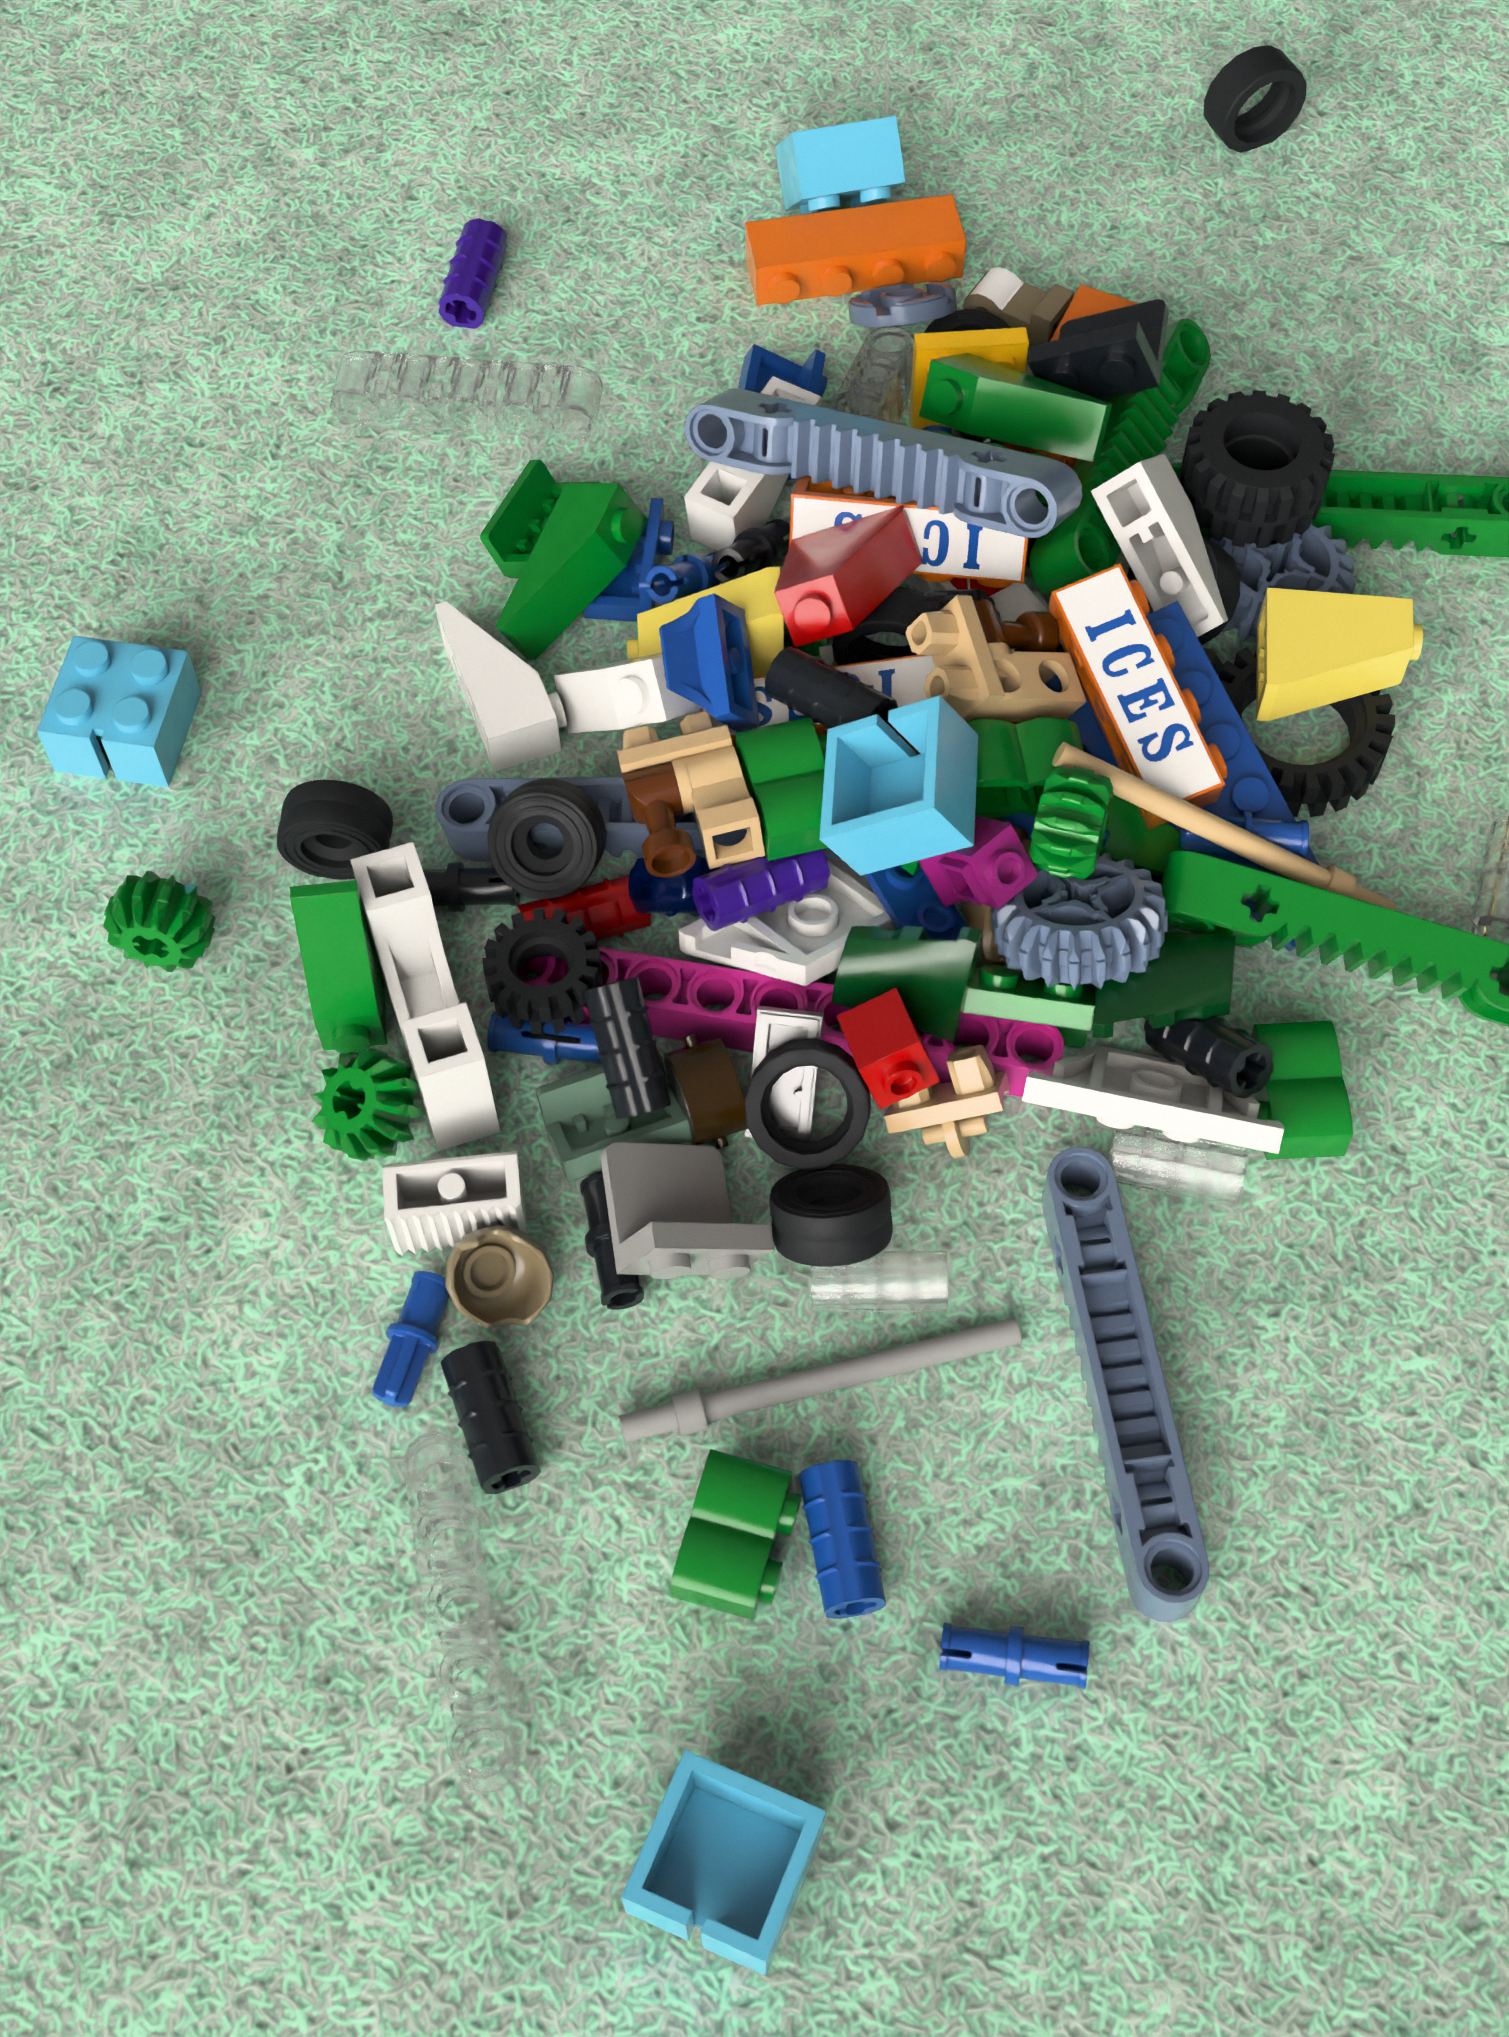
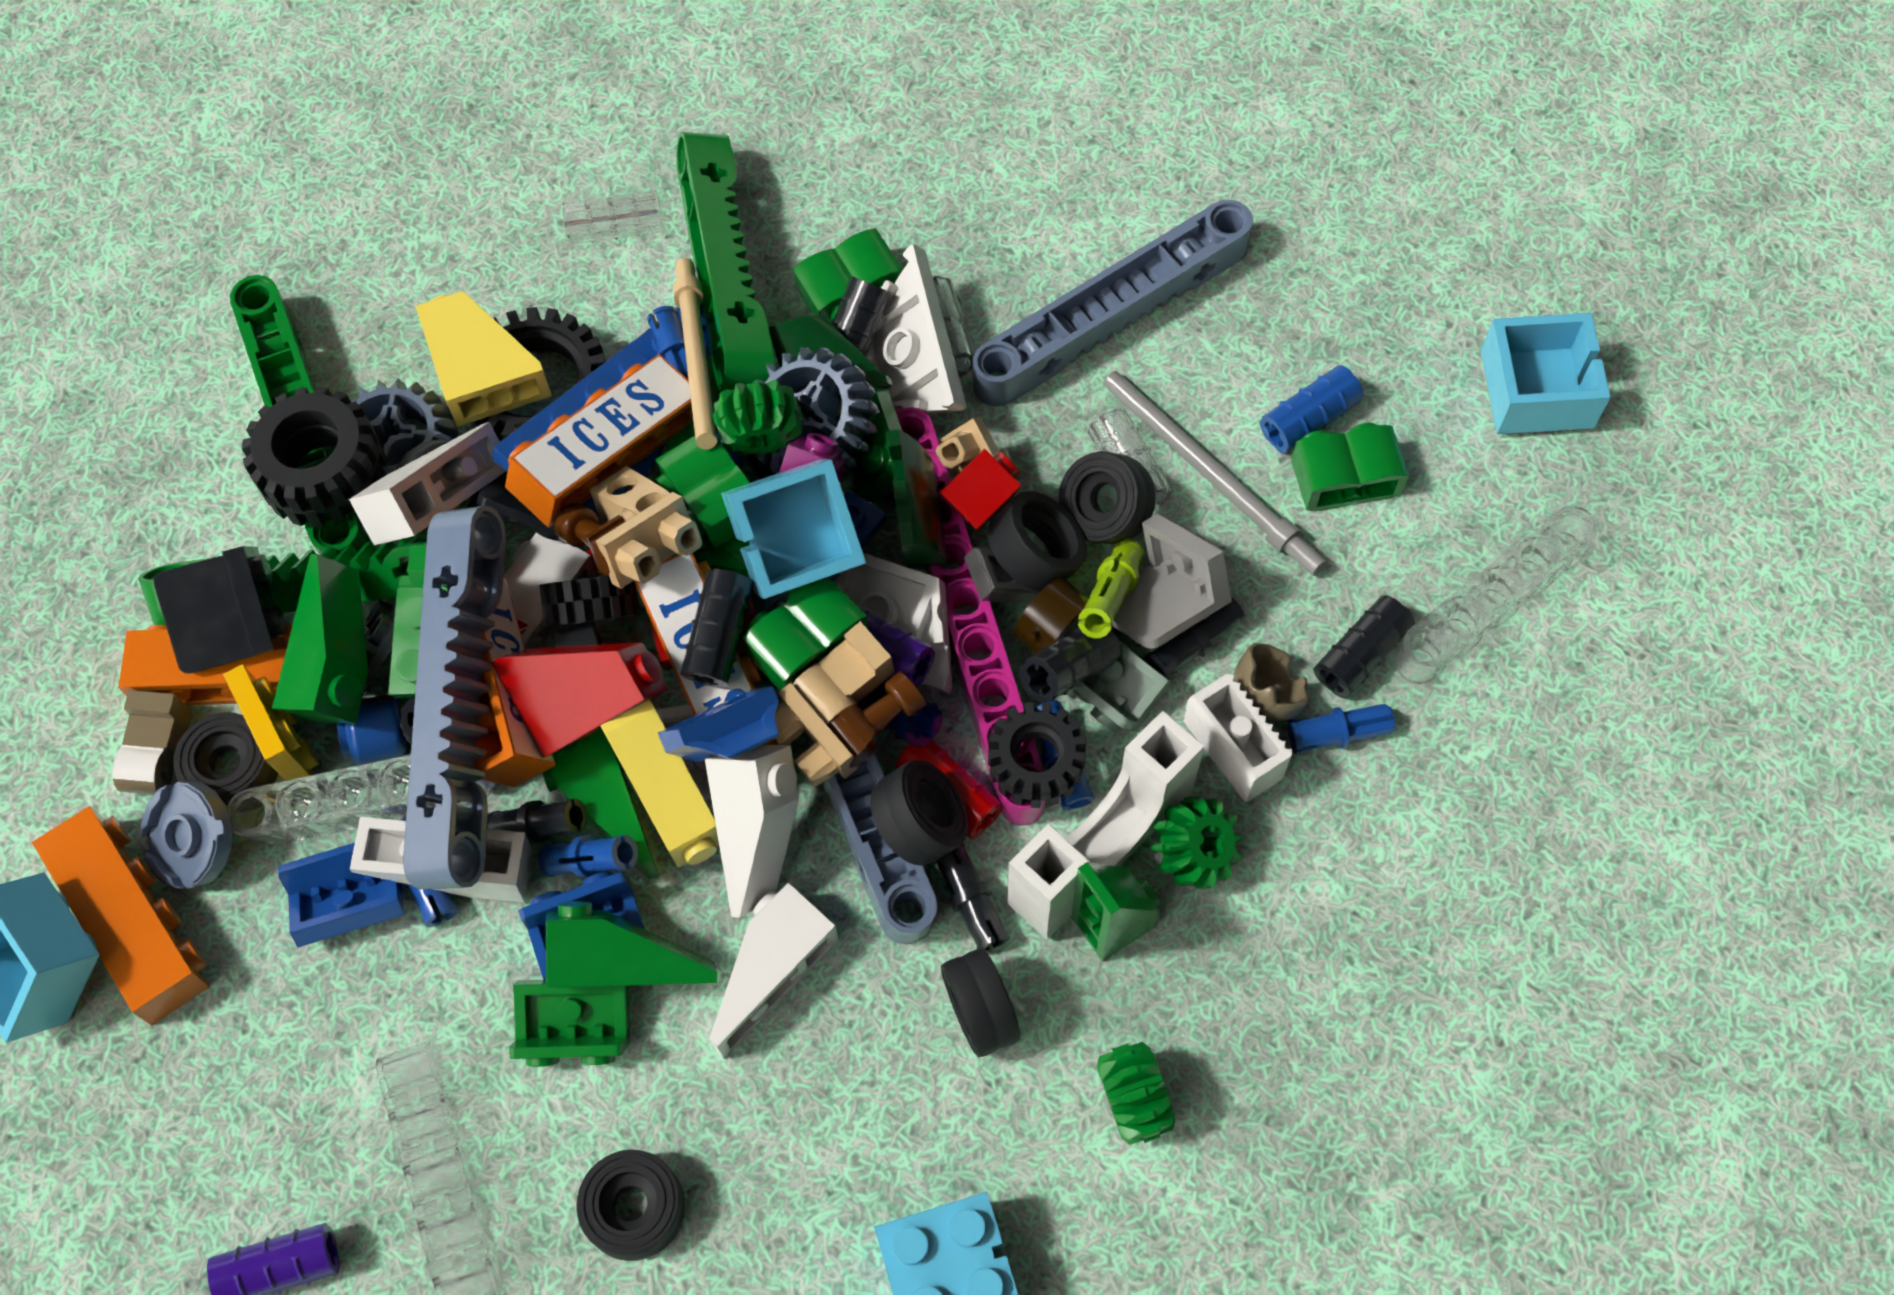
camera: 115 degrees left, 5 degrees up
blue pin [939,1623,1090,1689] -> none
none -> black tyre [576,1149,685,1261]
none -> lime pin [1078,539,1144,638]

